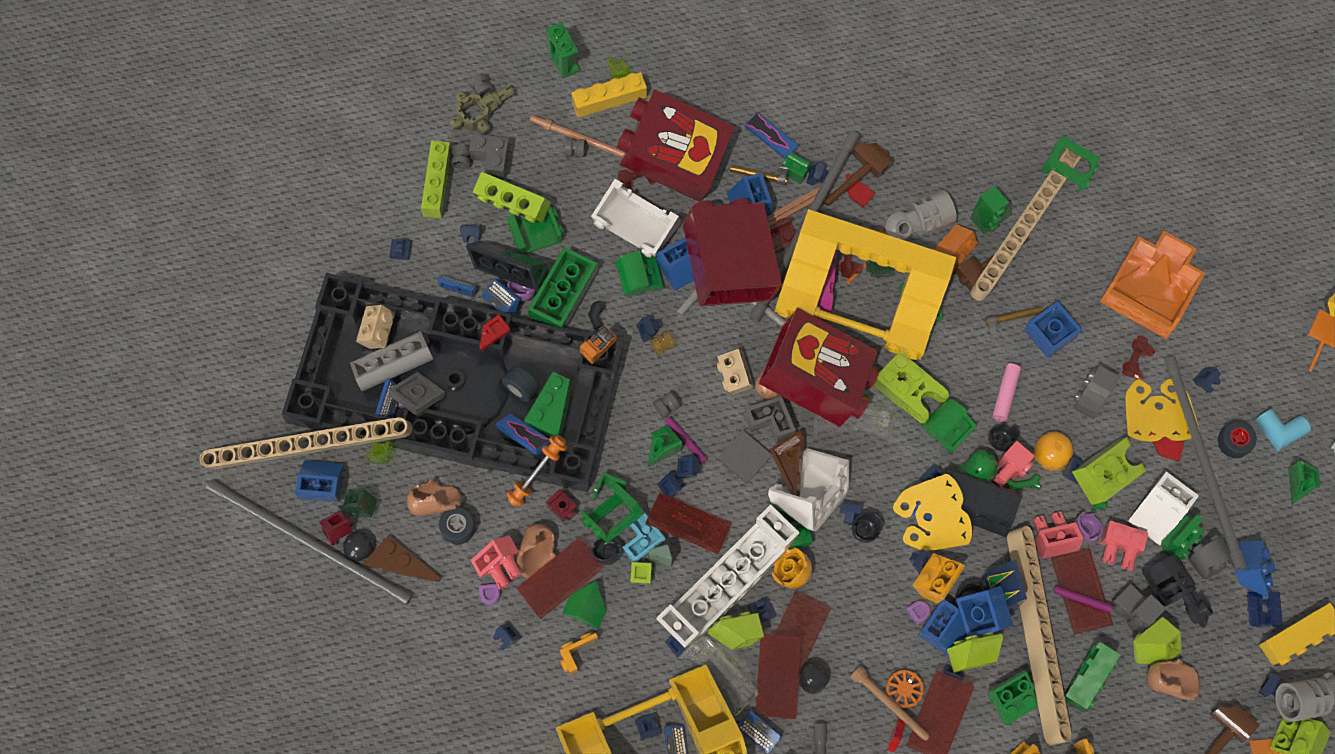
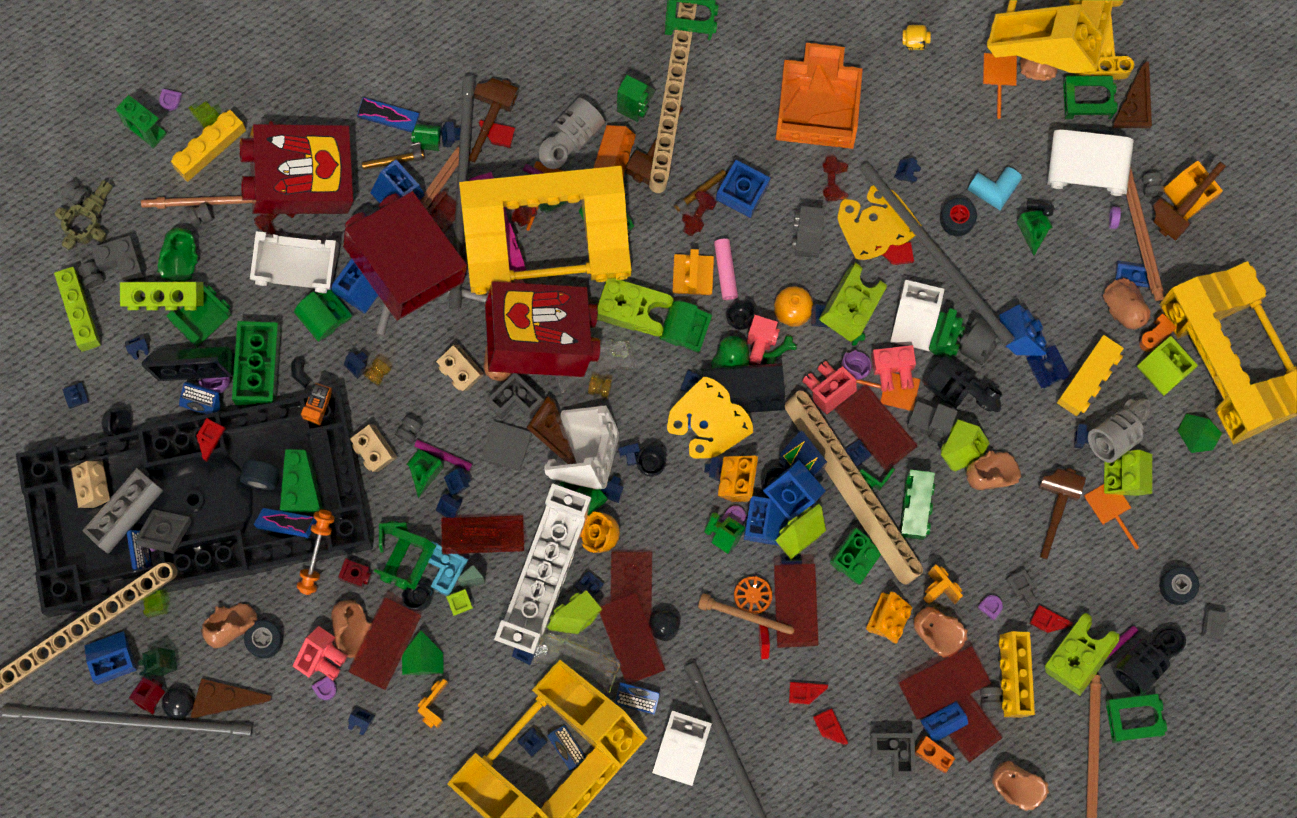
camera: 25 degrees left, 5 degrees up
blue slope [437,274,479,297] -> none
magenta bar [1053,586,1113,613] -> none
none -> black hair [101,407,132,436]
none -> green piece [157,227,198,282]
none -> medium lavender tile [159,89,182,111]
none -> tan brick [350,425,398,472]
none -> clear yellow wheel [588,374,612,398]
none -> dark blue tile [601,476,624,503]
none -> light orange bracket [672,249,714,295]
none -> clear red piece [682,191,717,236]
none -> green brick [704,513,745,554]
none -> dark blue tile [845,440,872,467]
none -> orange piece [856,373,920,411]
none -> green bracket [859,468,895,491]
none -> yellow head [903,25,931,50]
none -> black arm [1027,199,1055,216]

